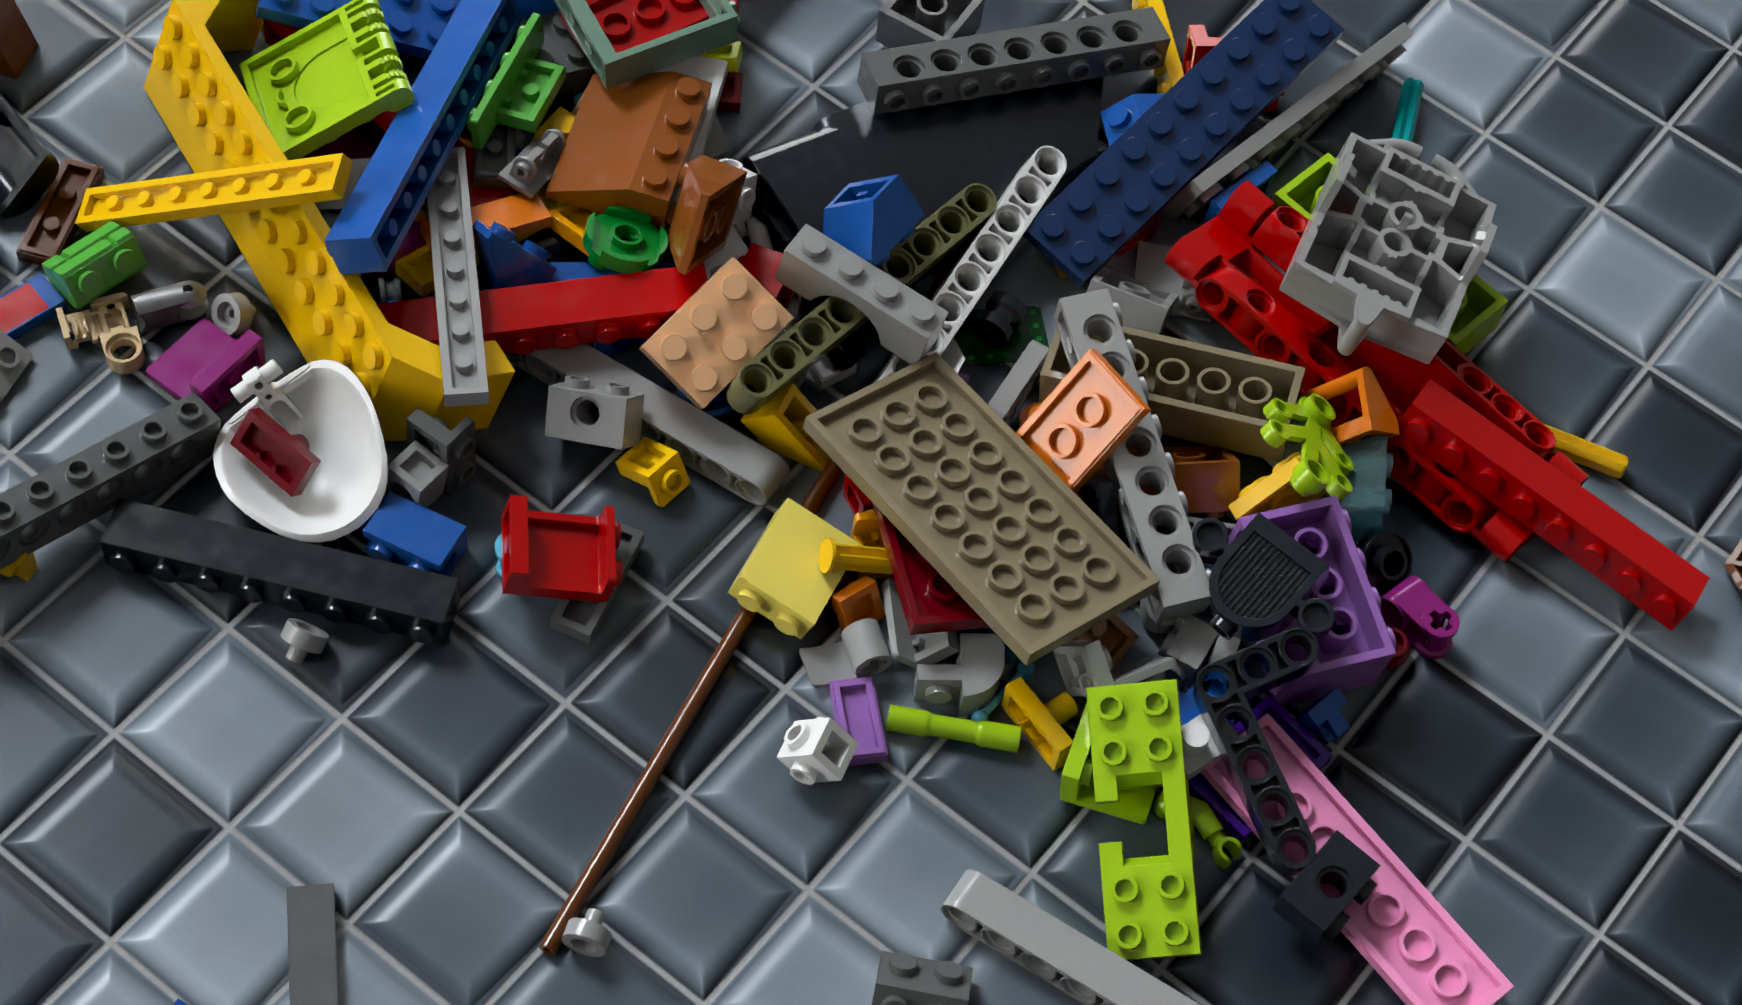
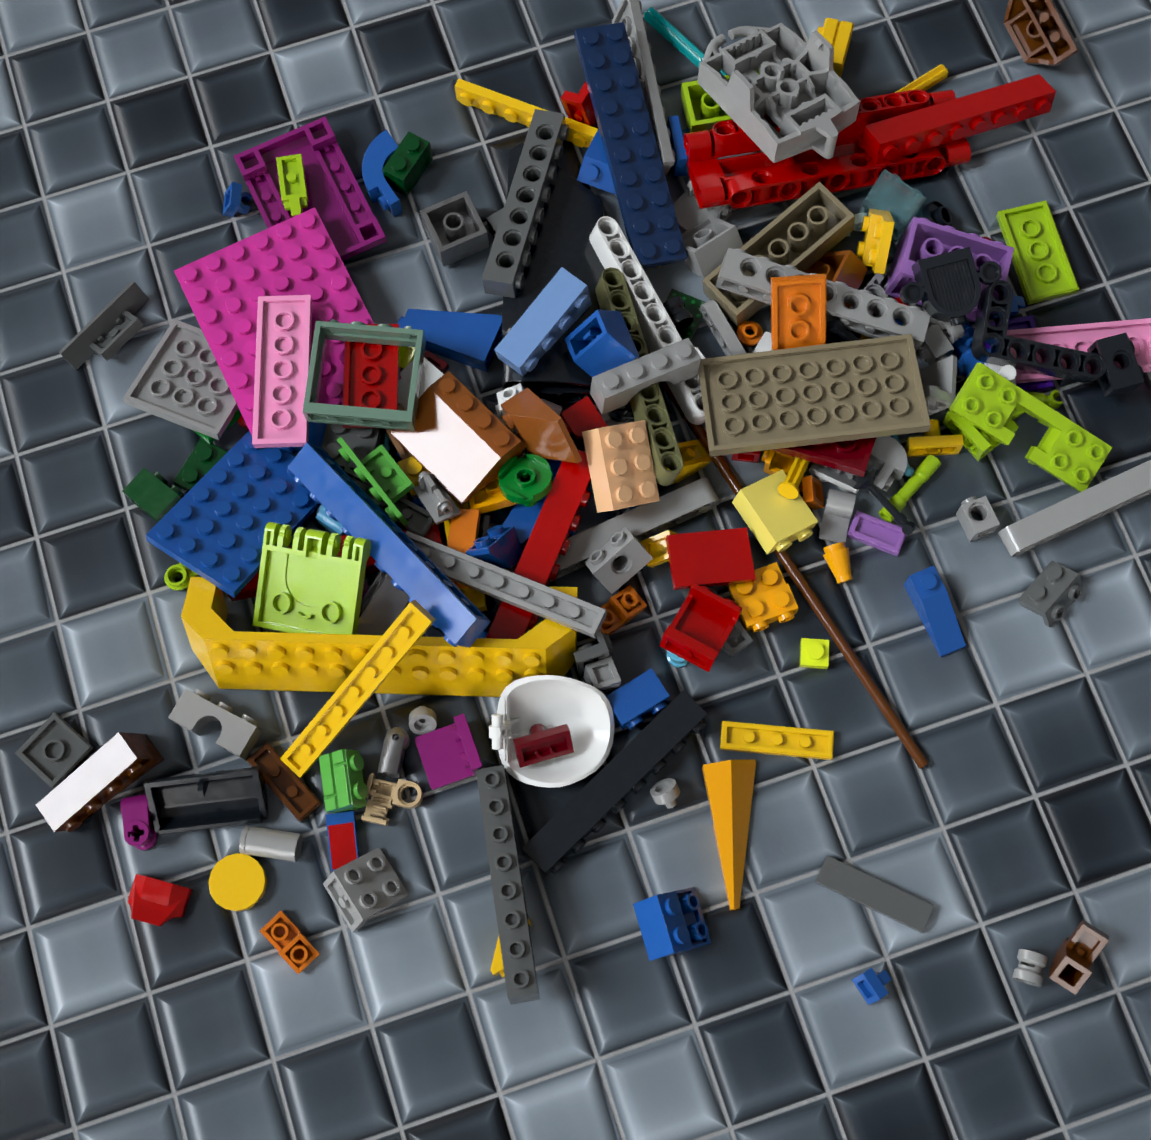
camera: 45 degrees left, 15 degrees up
light grey tile [562,908,612,957] -> none
white brick [776,717,859,785] -> none
lime plant [1260,393,1354,501] -> none
orange tile [1300,366,1400,455] -> none
magenta piece [1380,576,1460,659] -> none
none -> light grey arch [168,689,262,761]
none -> blue slope [398,309,502,372]
none -> medium blue wedge [494,267,592,376]
none -> orange slope [600,585,647,636]
none -> blue slope [633,887,712,961]
none -> red tile [666,527,756,590]
none -> light orange wedge [702,759,756,910]
none -> yellow tile [720,721,834,760]
none -> light orange plate [727,562,798,632]
none -> neon yellow plate [800,638,829,669]
none -> yellow brick [817,17,854,78]
none -> light orange cone [823,542,853,584]
none -> black piece [853,469,916,535]
none -> blue slope [903,565,966,658]
none -> light grey brick [956,496,1000,542]
none -> lime tile [996,200,1079,305]

